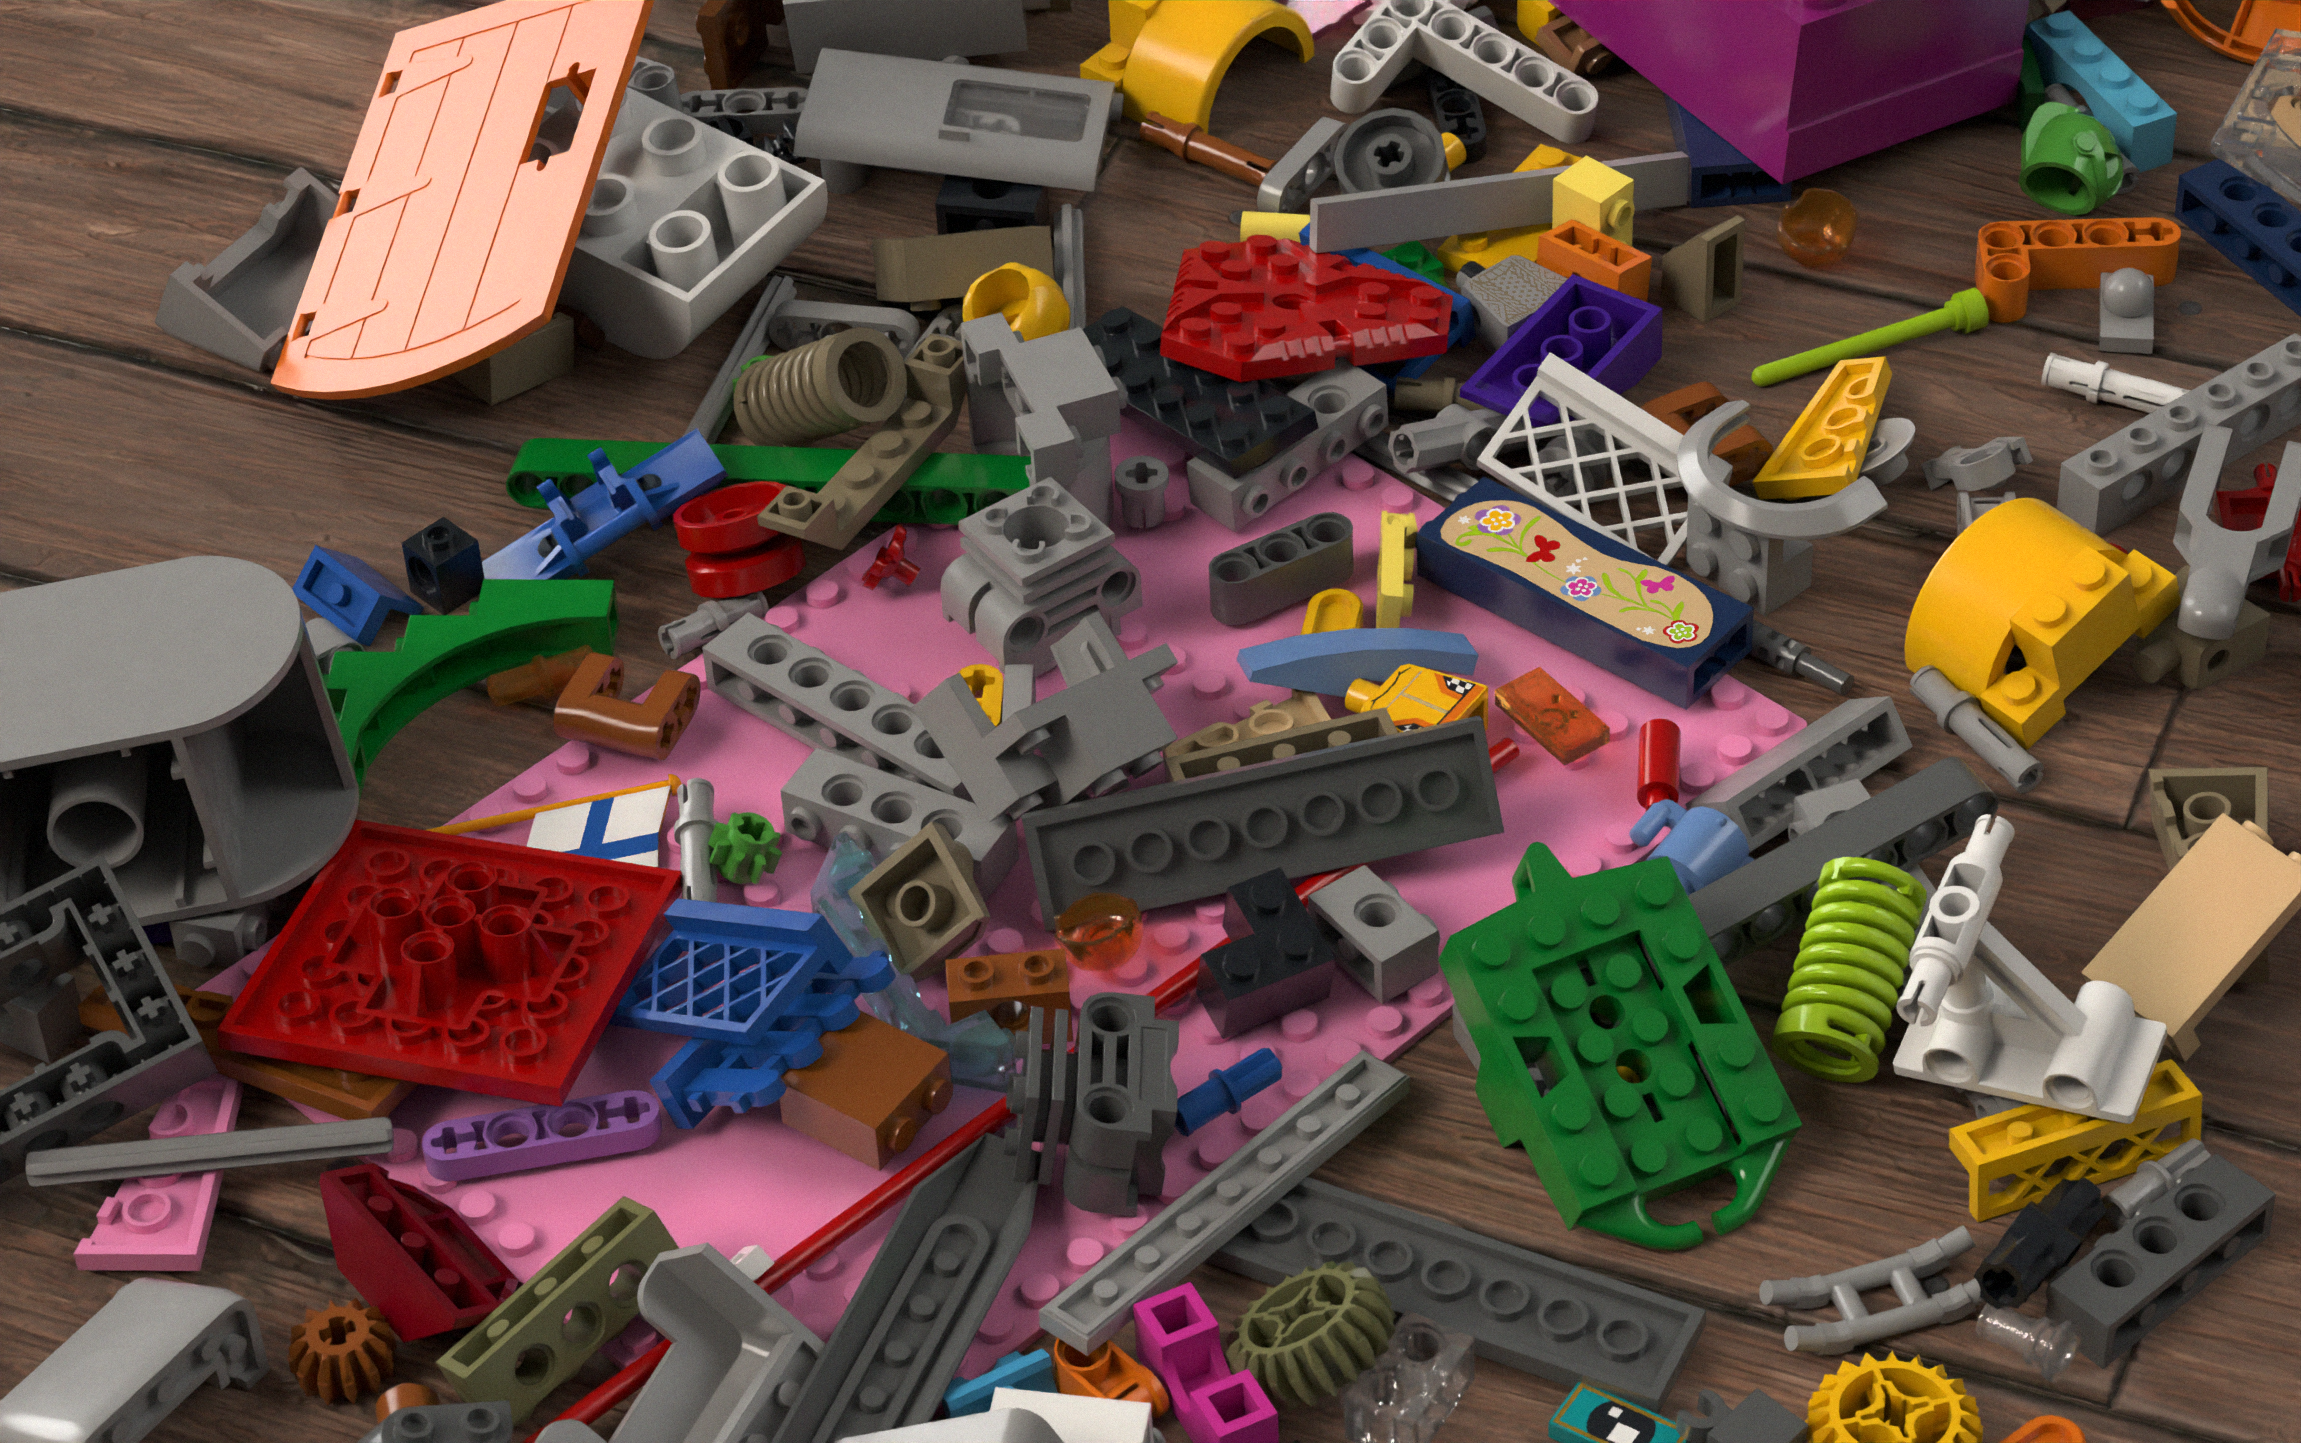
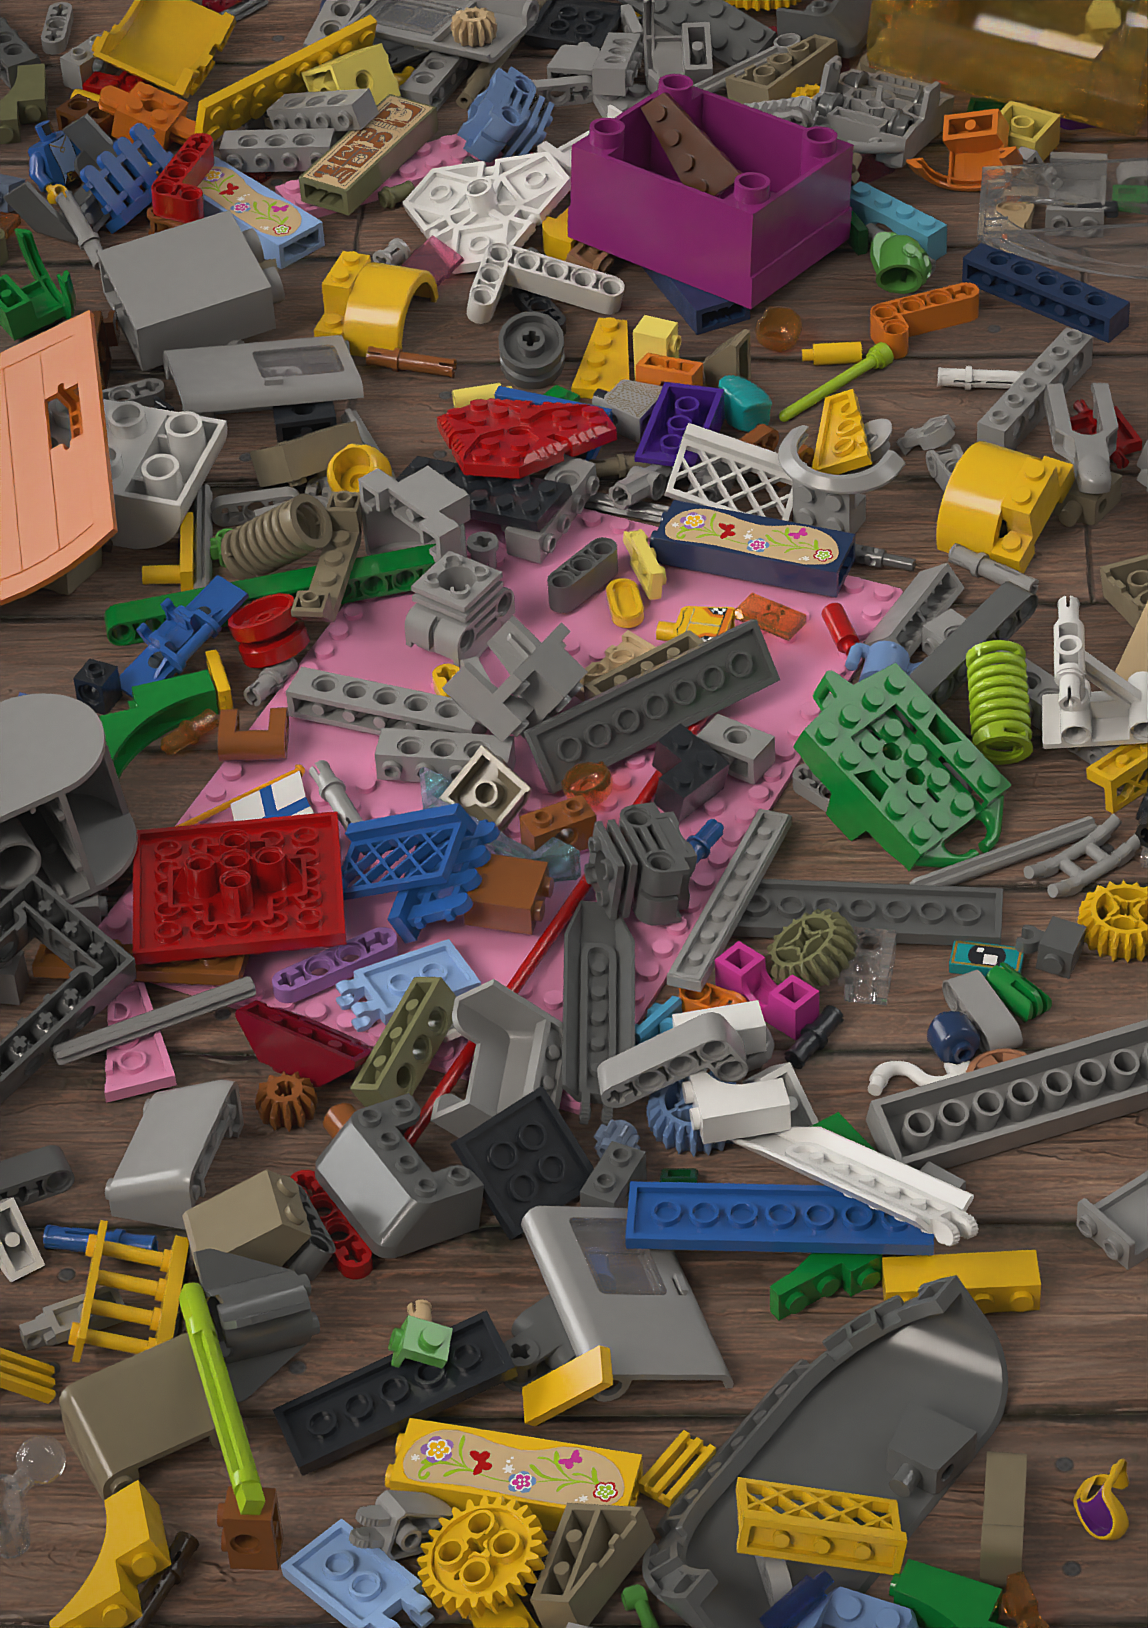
camera: 20 degrees left, 0 degrees up
bright green gear [708,812,782,884] -> none
red plant [861,524,921,591] -> none
medium blue slope [1237,628,1479,697] -> none
light grey beam [1257,117,1350,214] -> none
light grey tile [1309,151,1689,253] -> none
light grey tile [2099,267,2155,354] -> none
none -> yellow piece [142,512,194,592]
none -> yellow tile [205,649,233,711]
none -> light blue tile [336,939,481,1032]
none -> teal hair [719,375,772,432]
none -> yellow cylinder [802,341,862,366]
none -> light grey axle [910,816,1097,886]

